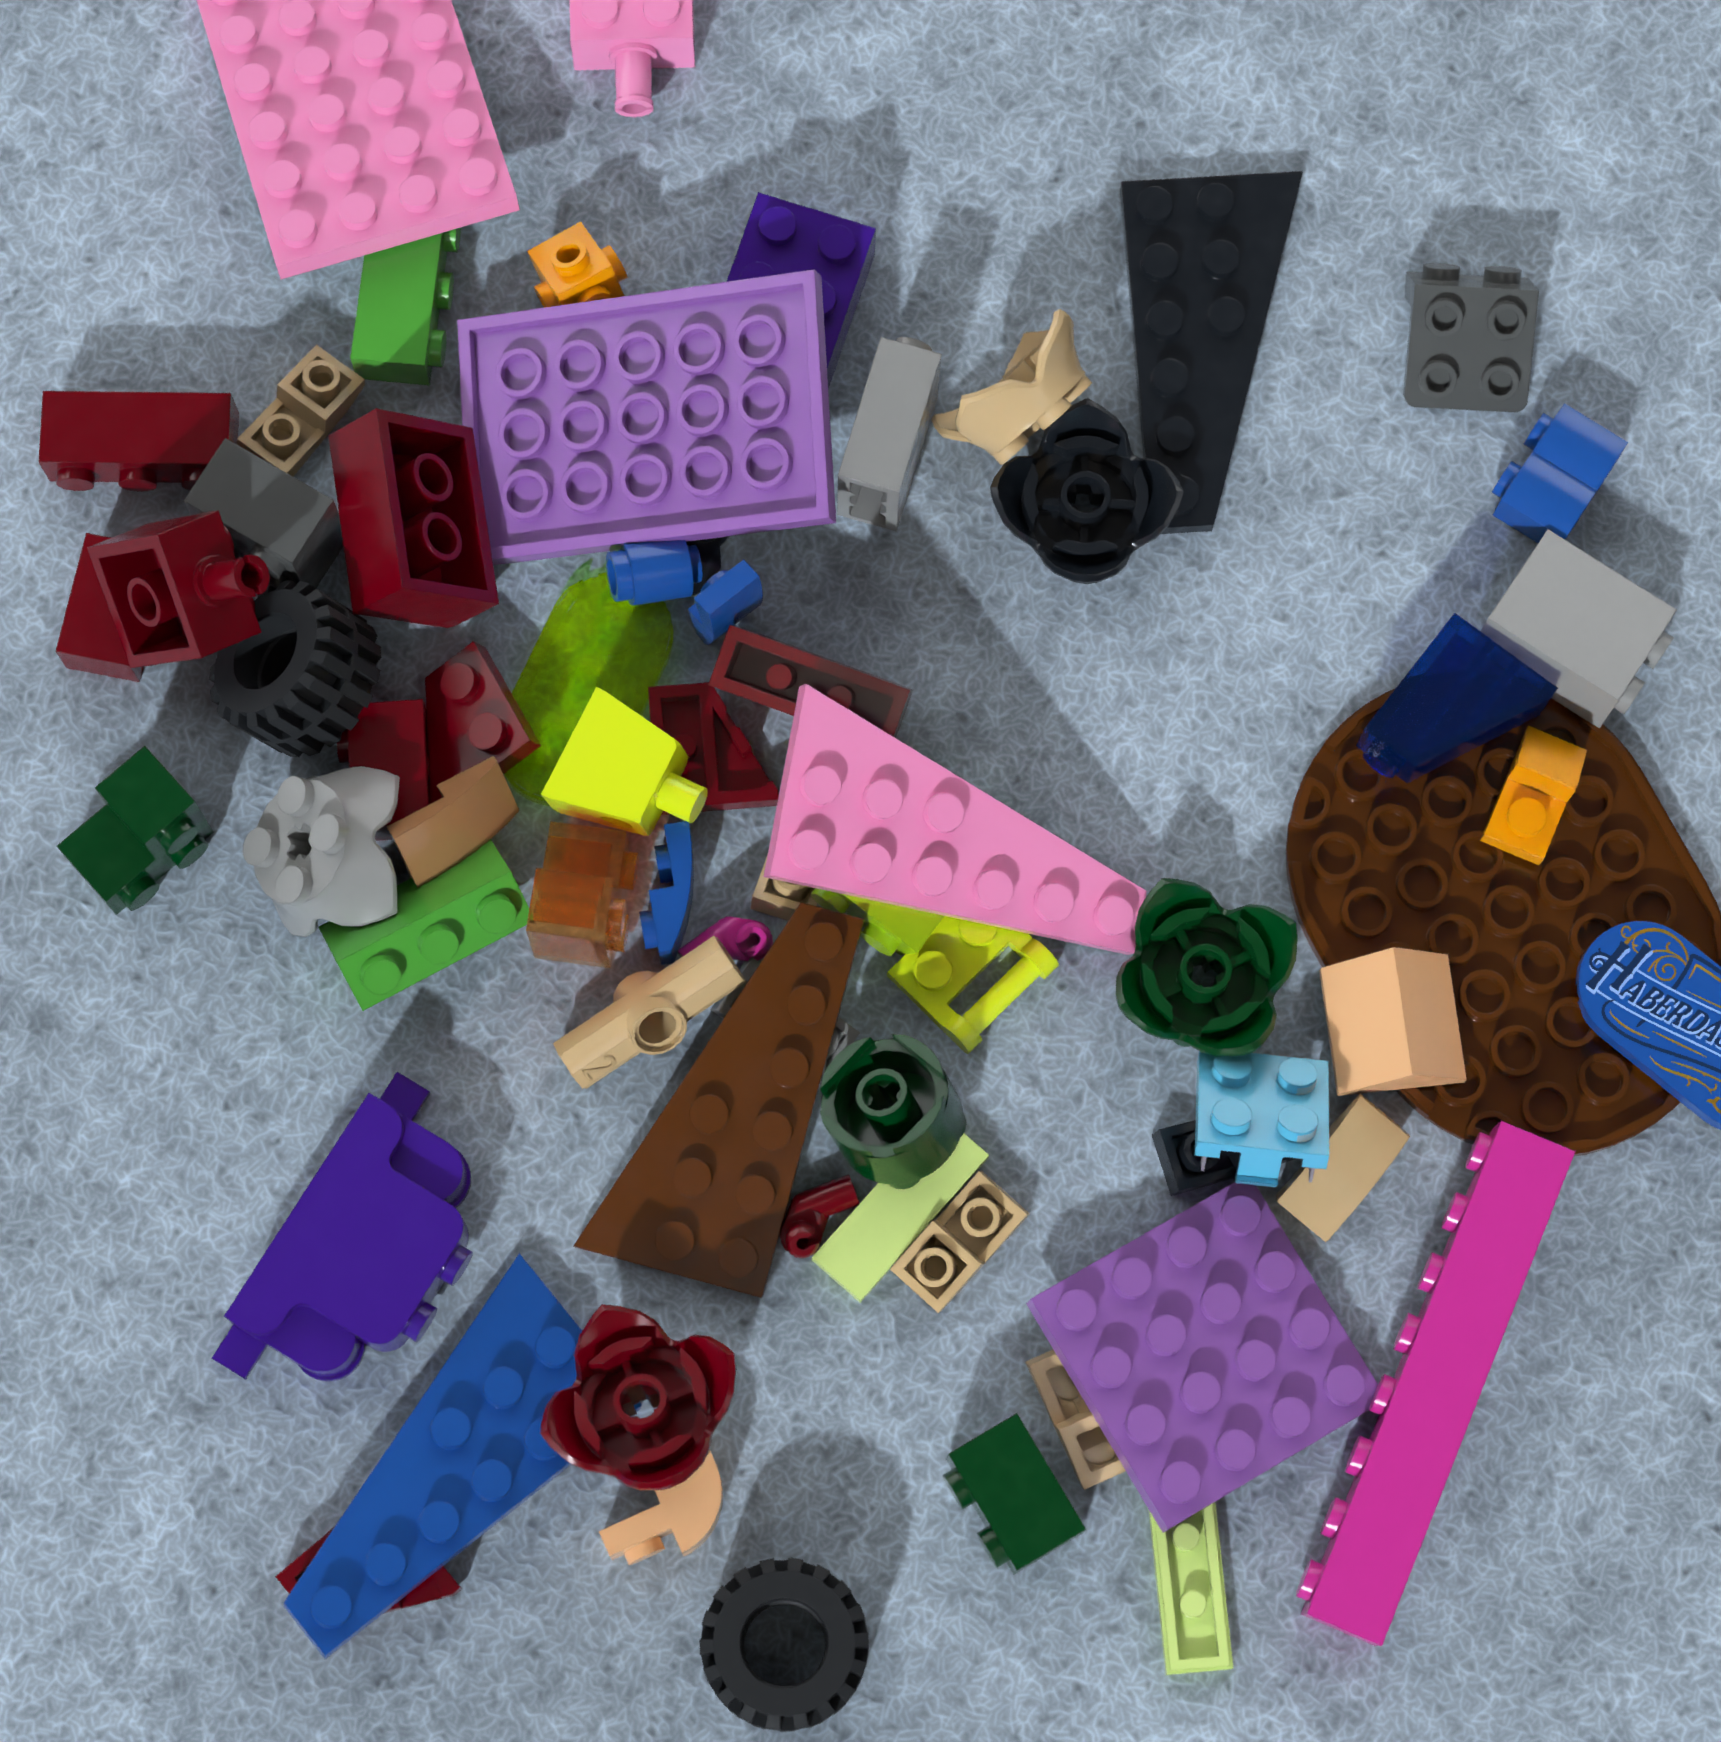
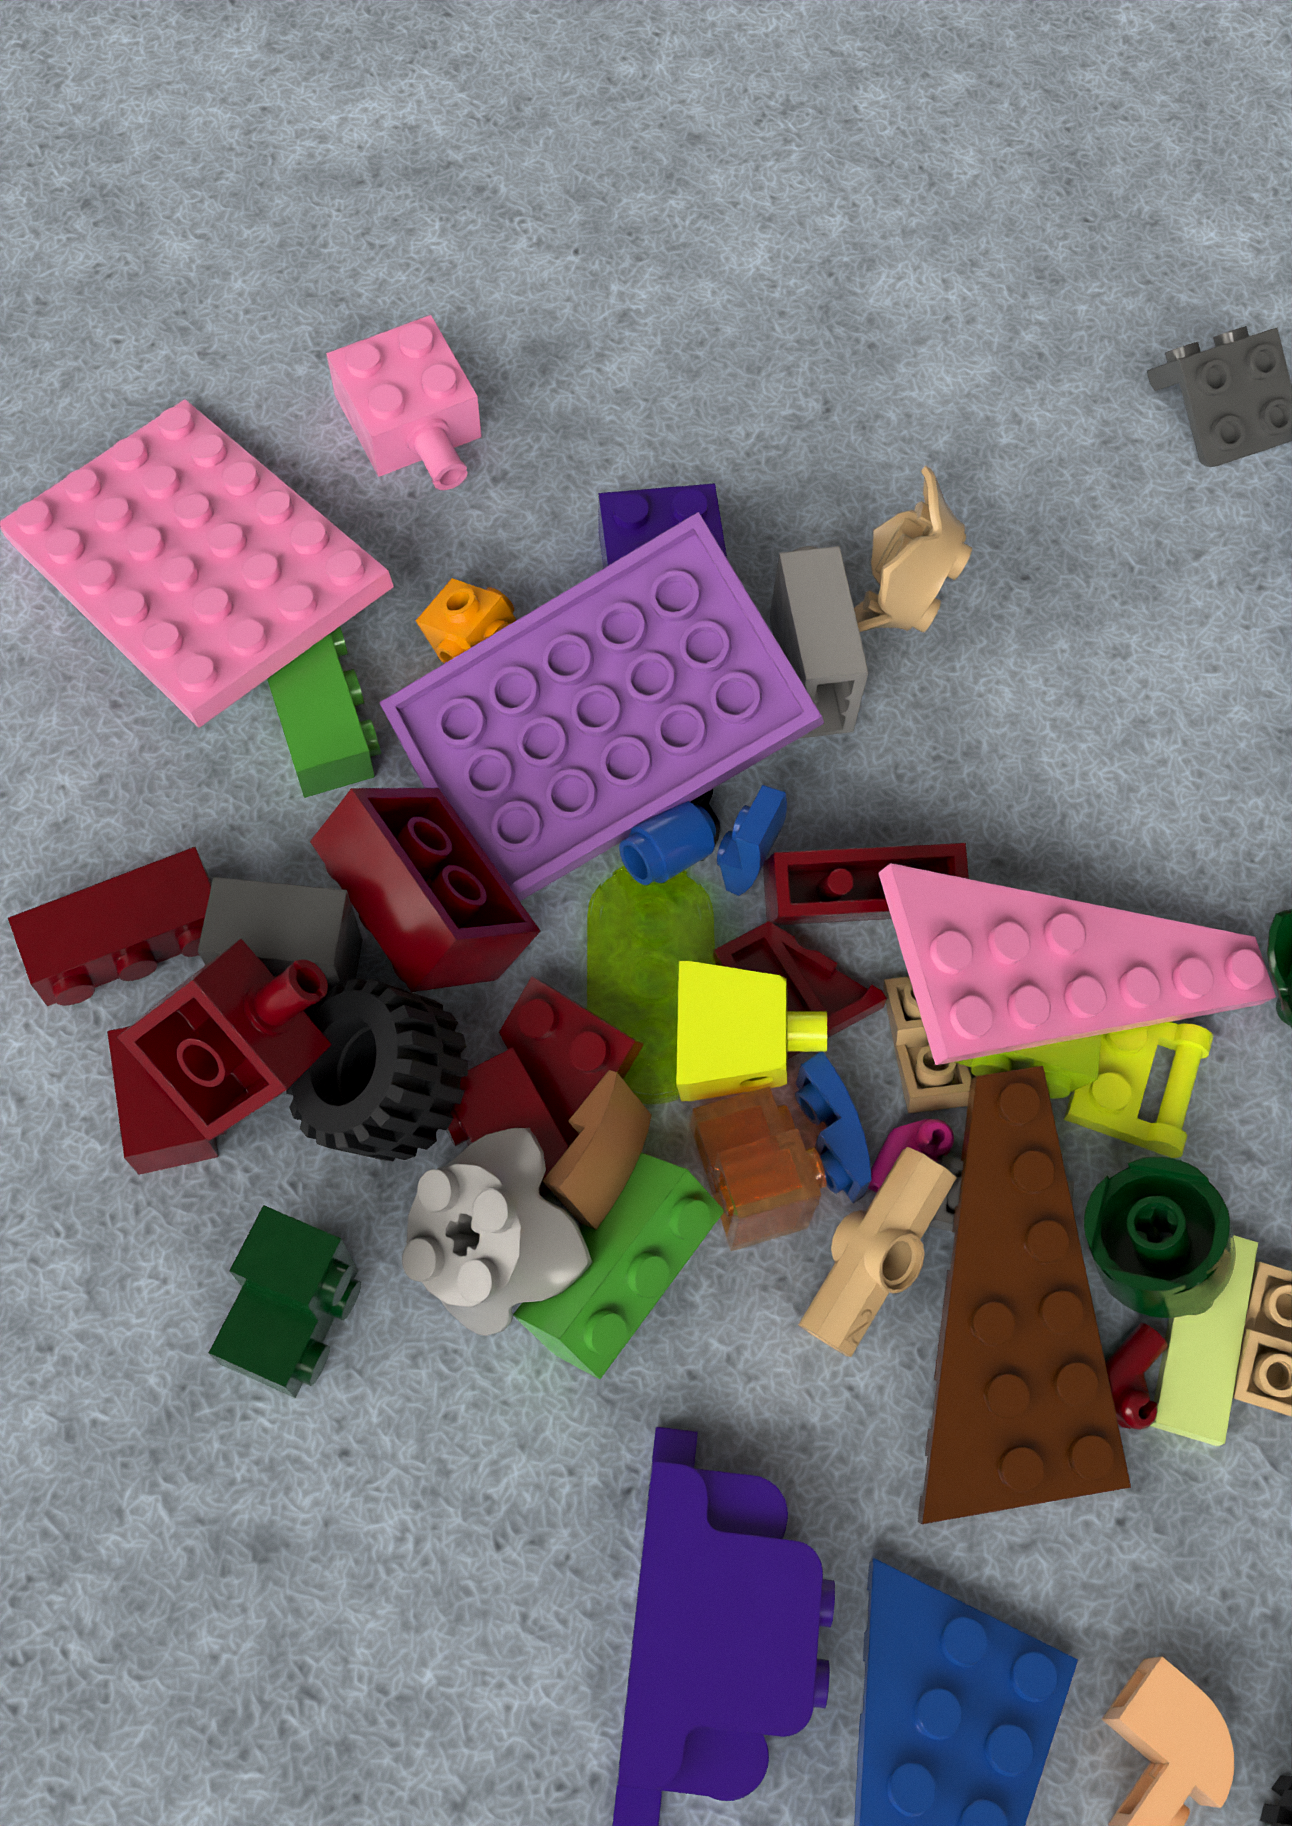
camera: 25 degrees left, 10 degrees down
tan slope [237,344,365,477] -> none
dark red brick [540,1304,737,1491] -> none
black brick [990,398,1184,584] -> none
black wing [1120,171,1303,534] -> none

